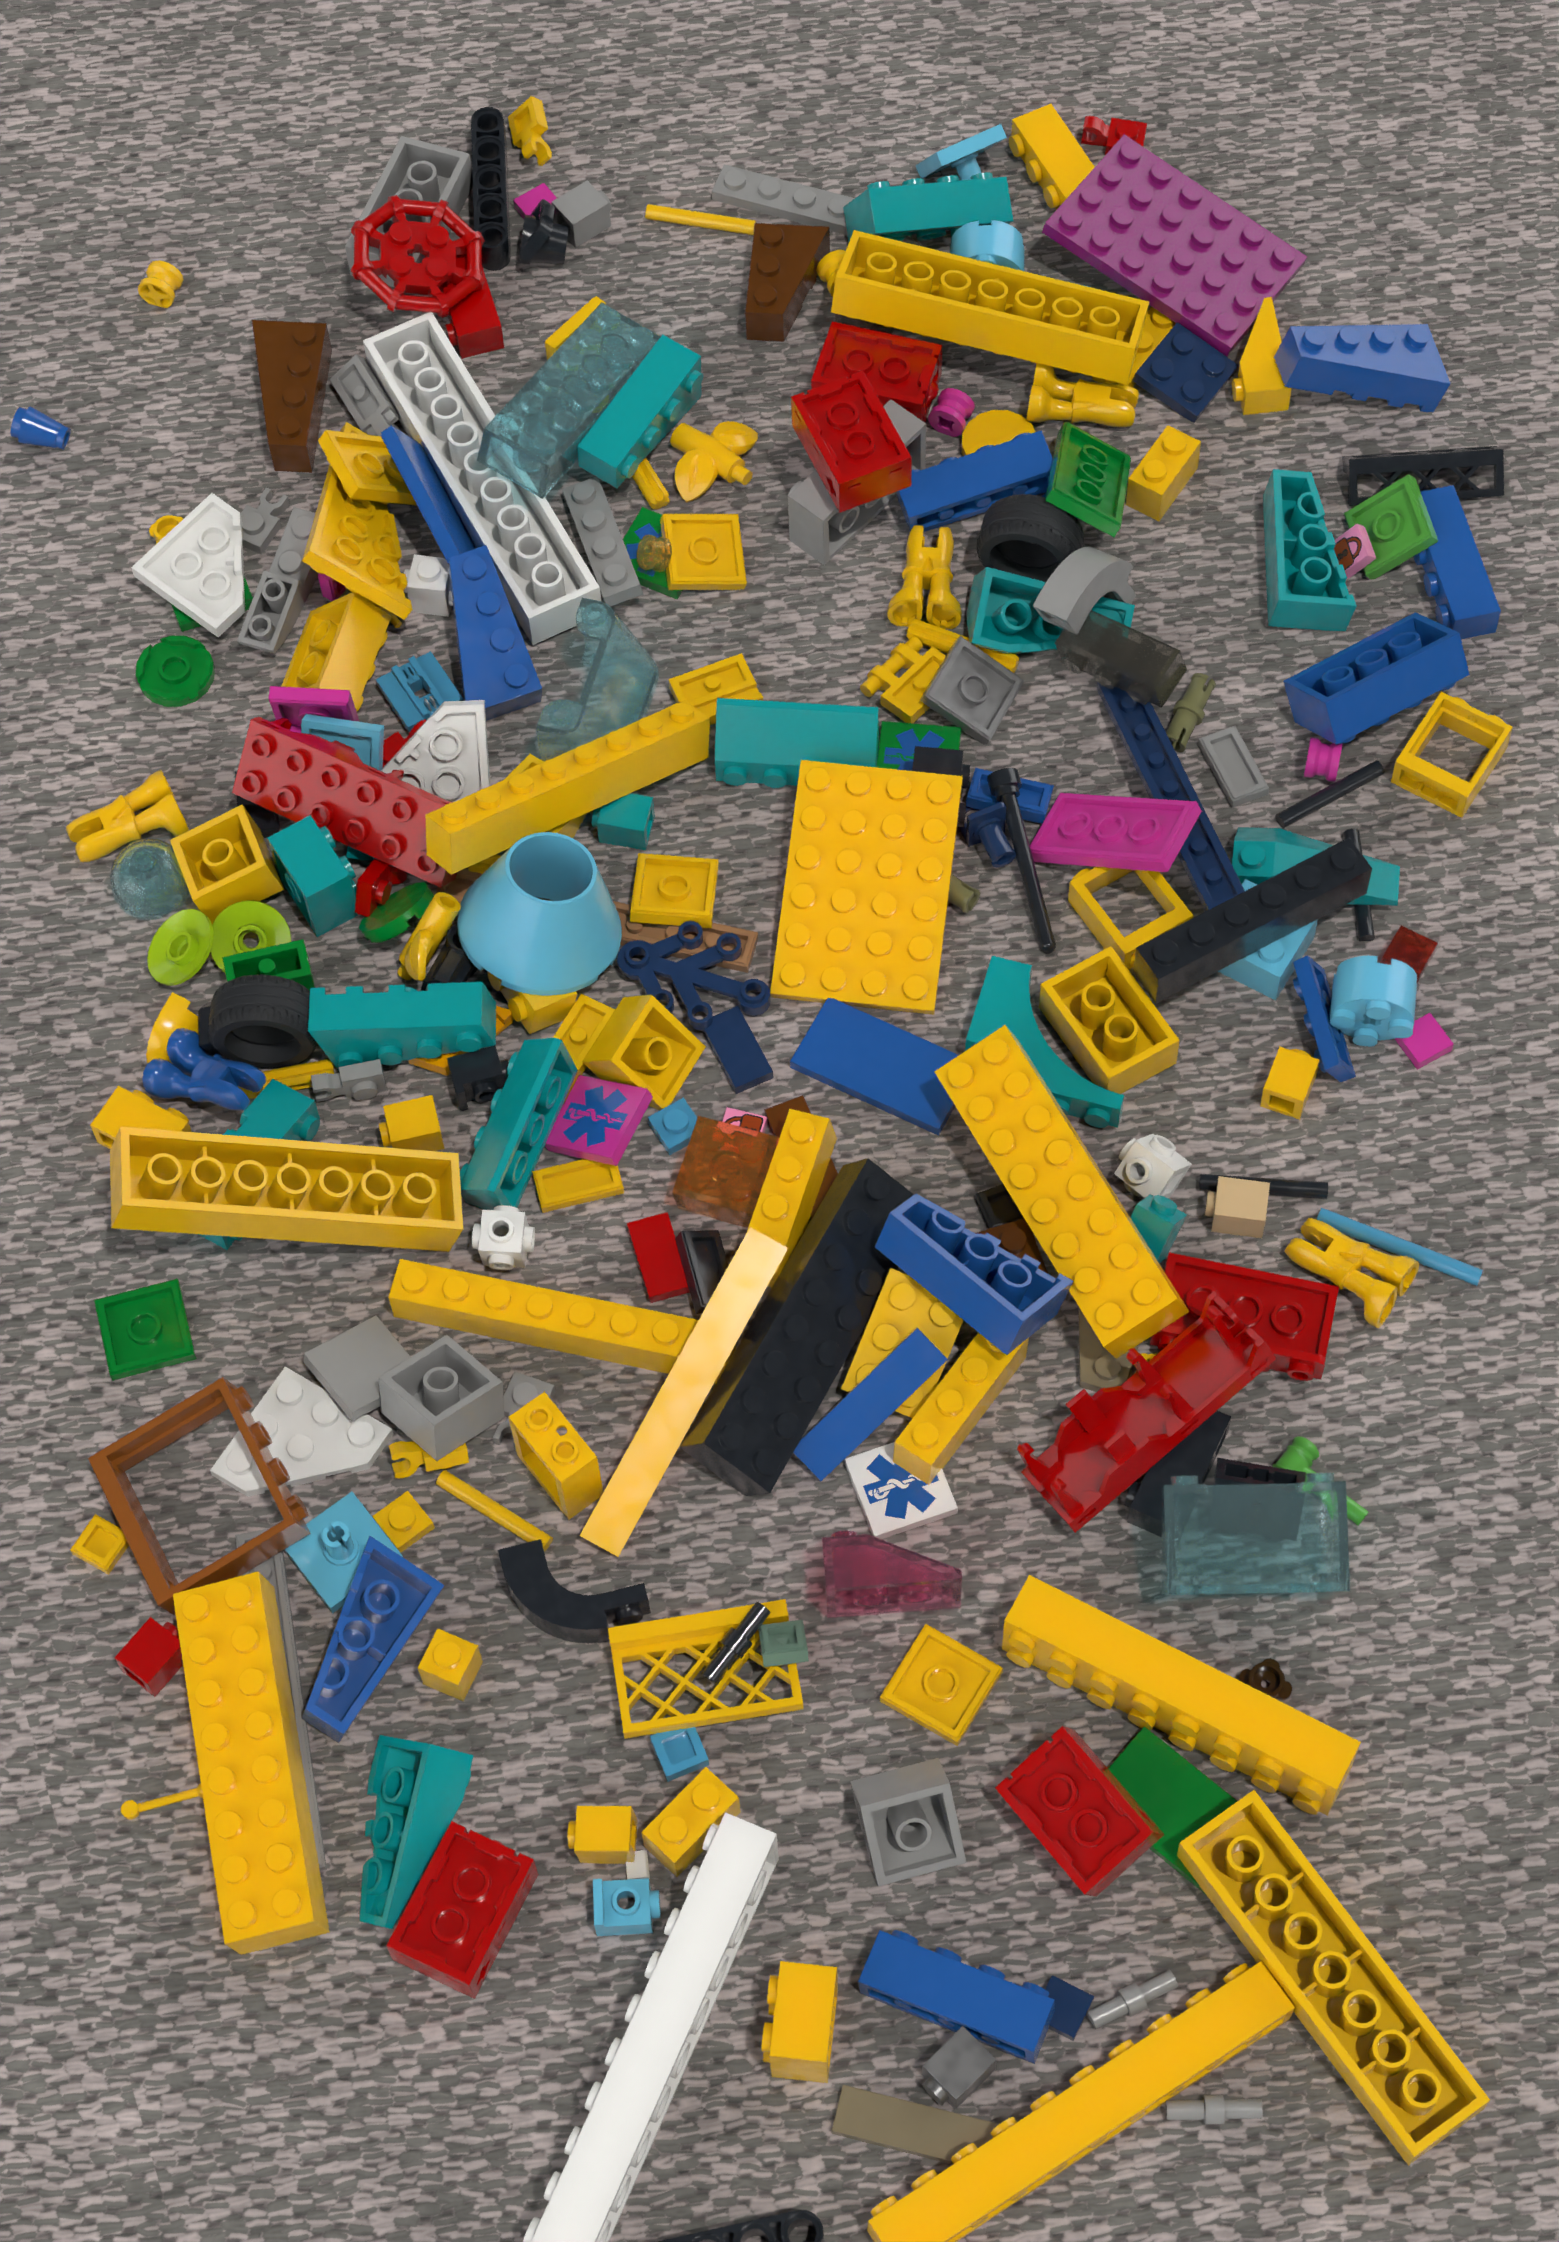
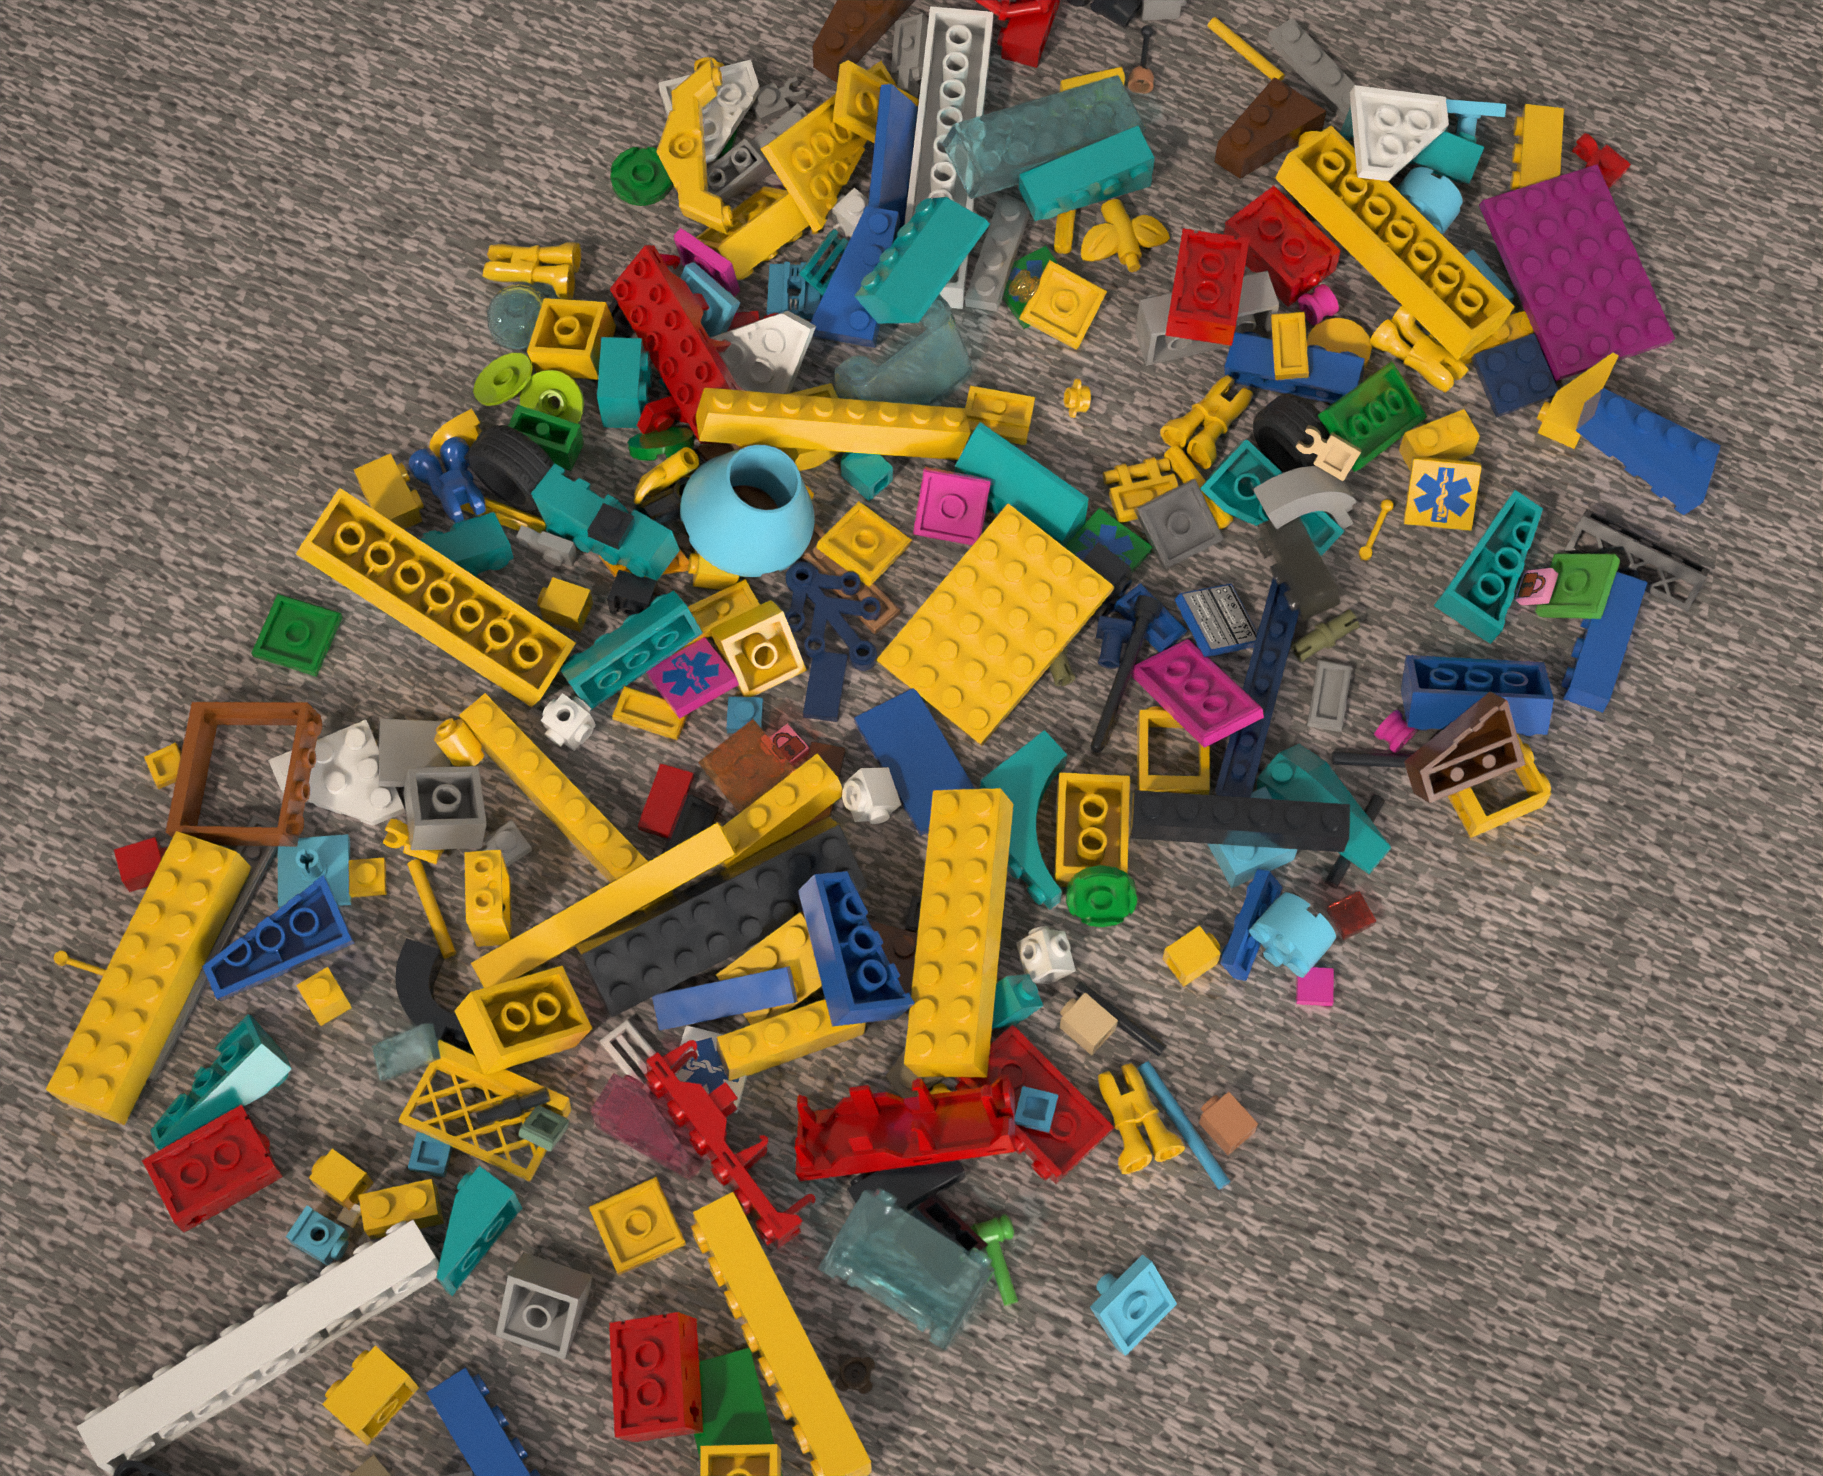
camera: 30 degrees right, 5 degrees up
none -> clear light blue tile [372,1024,441,1081]
none -> yellow brick [434,718,484,767]
none -> teal slope [436,1165,522,1296]
none -> yellow brick [455,966,592,1075]
none -> black plate [587,503,635,550]
none -> white tile [599,1019,656,1098]
none -> red piece [645,1040,816,1250]
none -> yellow helmet [656,59,733,235]
none -> teal tile [799,228,848,296]
none -> white brick [842,767,901,824]
none -> teal slope [854,197,990,324]
none -> dark pink tile [913,467,992,545]
none -> dark azure plate [1015,1086,1058,1133]
none -> yellow plate [1064,379,1091,418]
none -> green tile [1066,865,1138,927]
none -> medium azure tile [1090,1254,1177,1356]
none -> nougat hinge [1128,25,1154,94]
none -> tile [1174,583,1258,658]
none -> nougat brick [1199,1092,1258,1155]
none -> yellow tile [1271,312,1309,380]
none -> tan plate [1296,425,1361,481]
none -> white plate [1349,85,1449,181]
none -> yellow hinge [1358,499,1394,561]
none -> yellow tile [1403,456,1482,531]
none -> reddish brown wedge [1404,692,1526,803]

